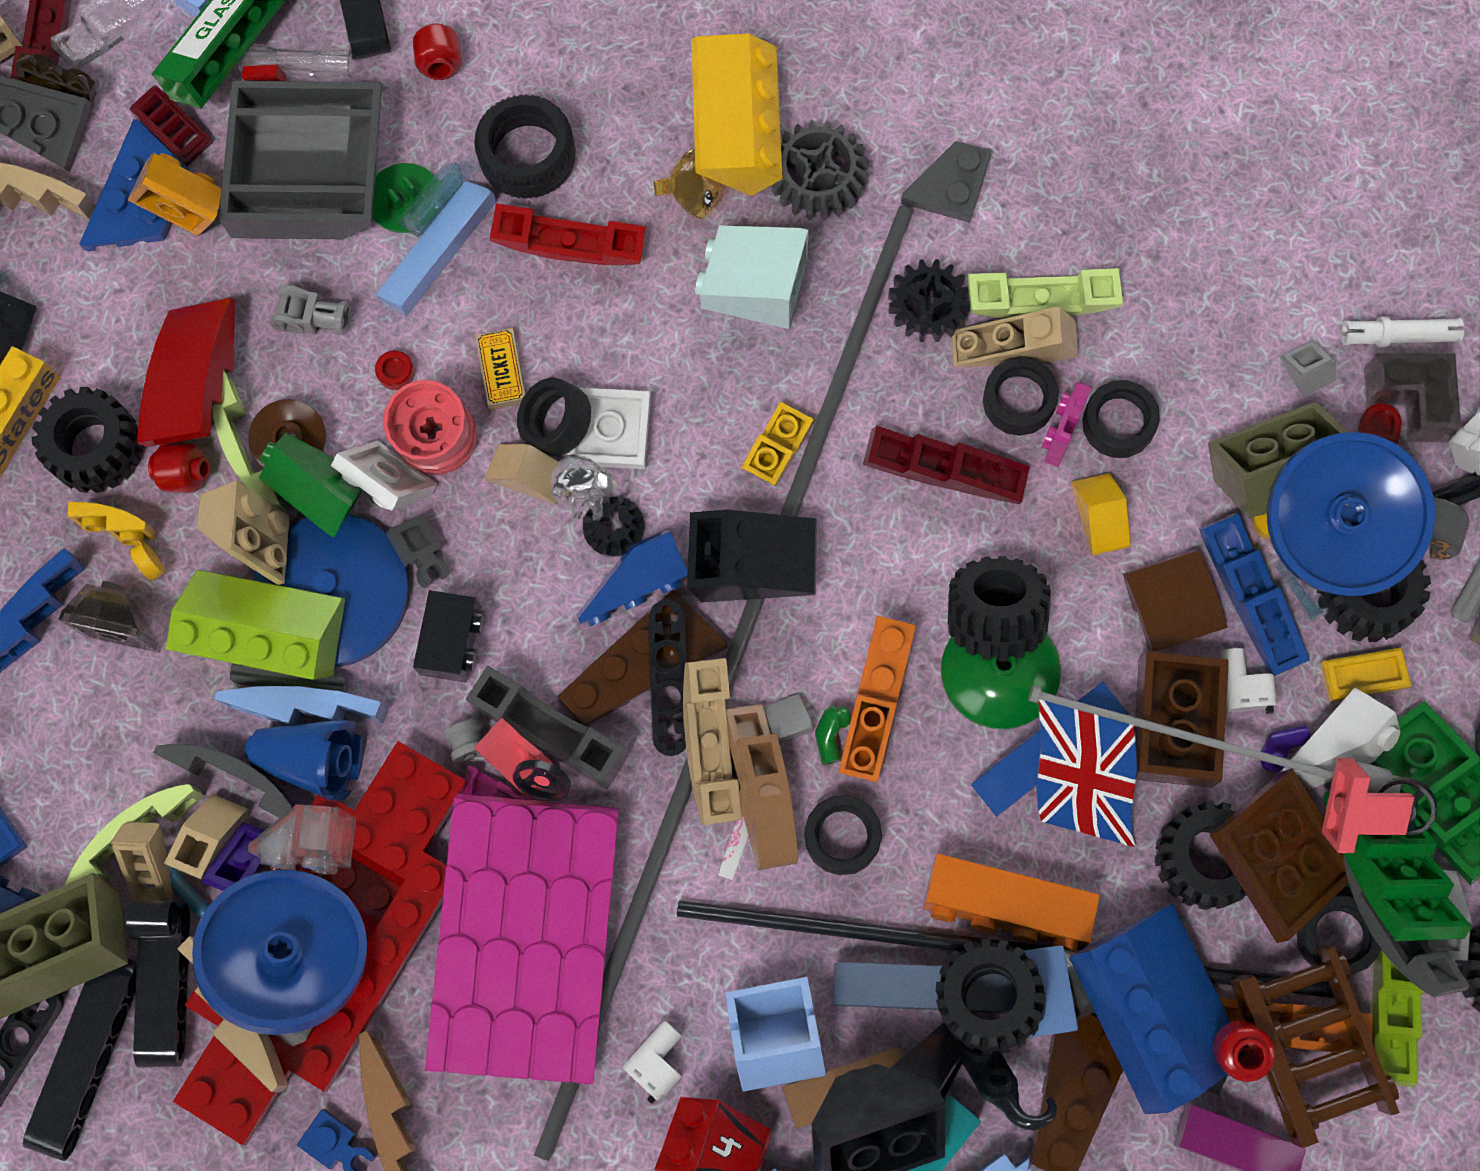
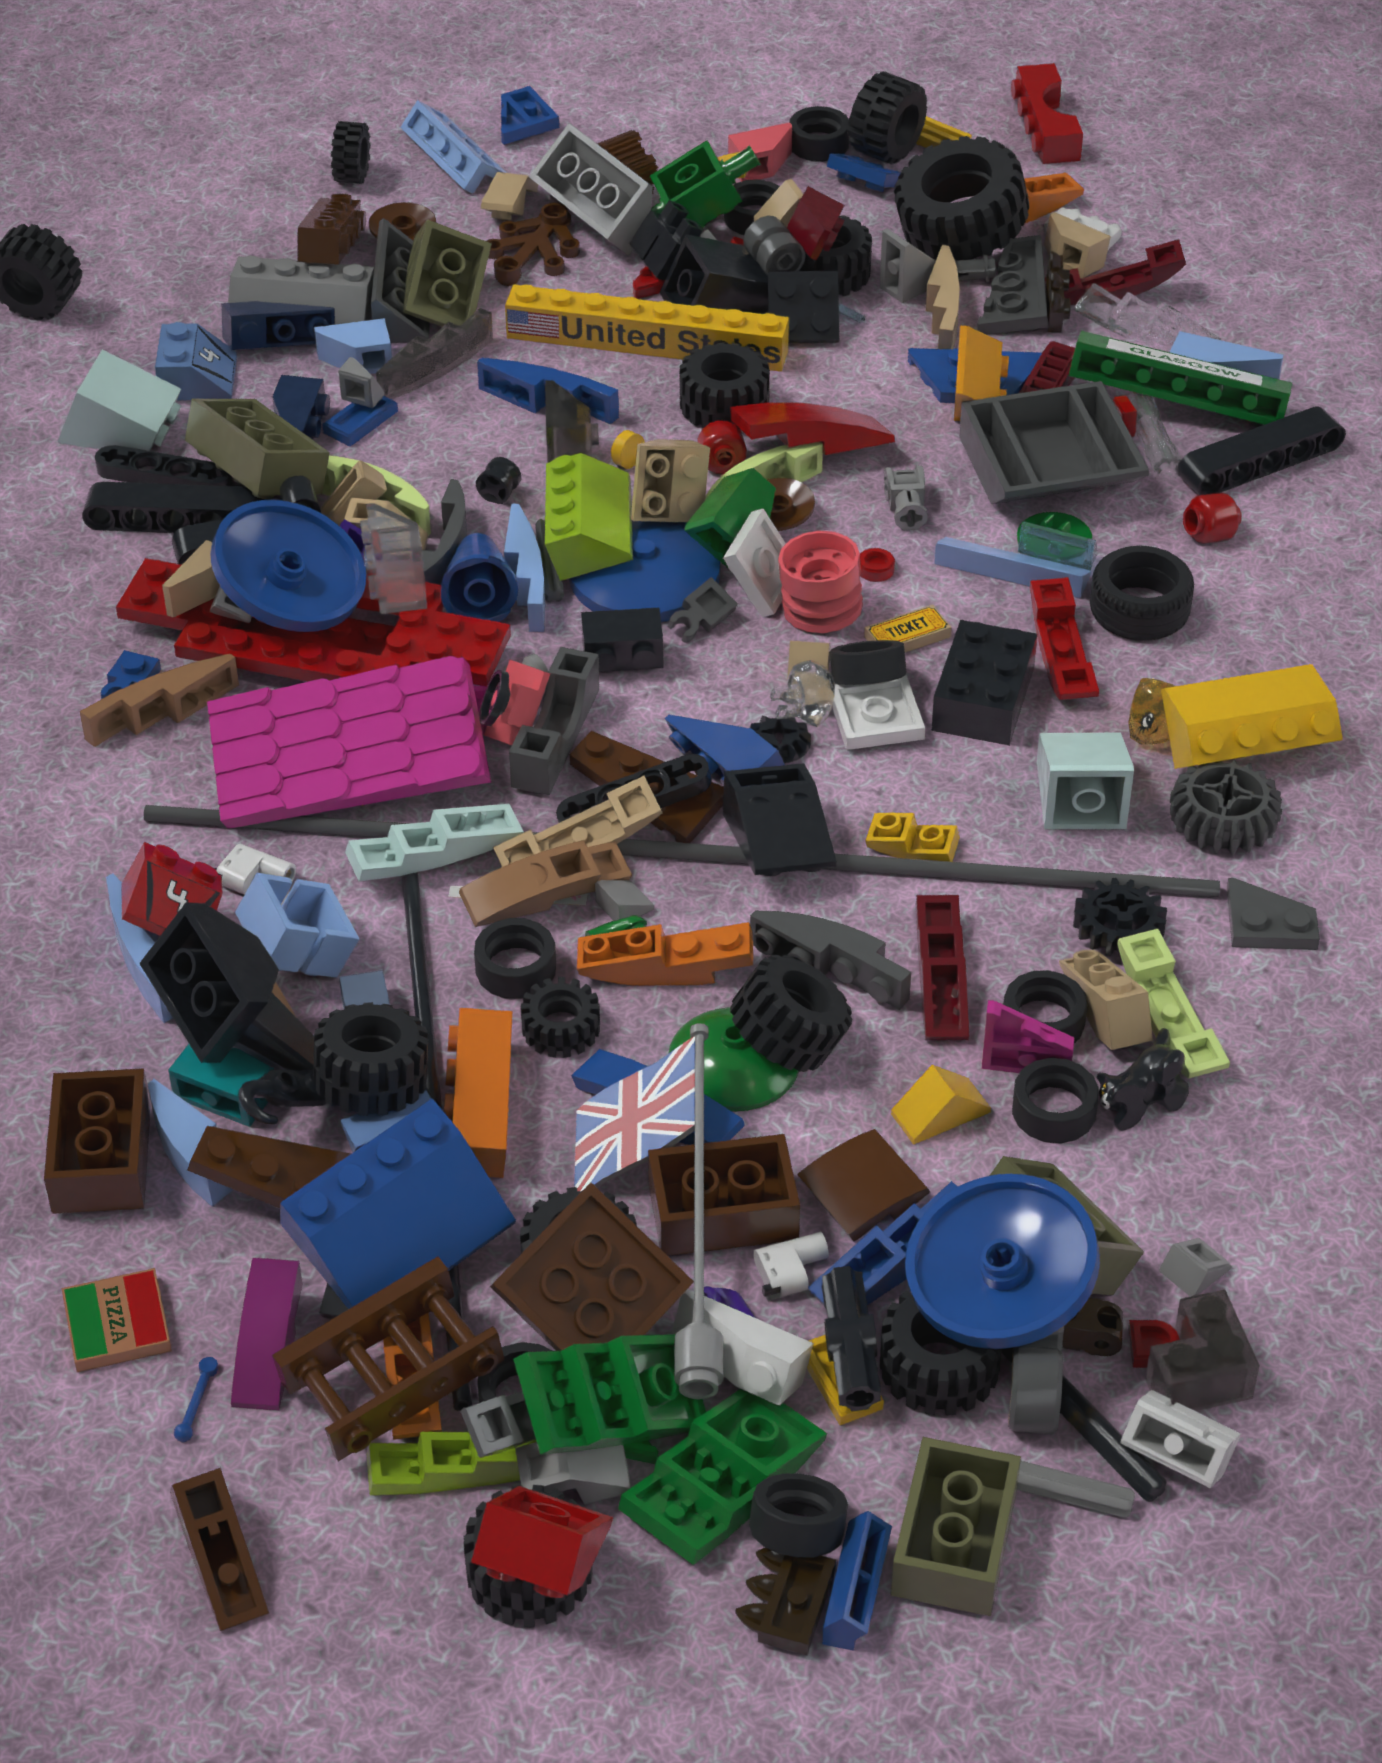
camera: 70 degrees right, 30 degrees down
yellow slope [68,502,157,546] -> none
red head [1213,1020,1276,1082] -> none
coral piece [1322,758,1437,853] -> none
white pin [1341,317,1464,347] -> none
none -> light aqua slope [345,804,524,882]
none -> black wheel [476,457,521,504]
none -> black tyre [521,977,600,1058]
none -> dark grey slope [750,910,911,1010]
none -> black piece [822,1266,881,1411]
none -> black brick [931,620,1038,746]
none -> black animal [1097,1028,1189,1131]

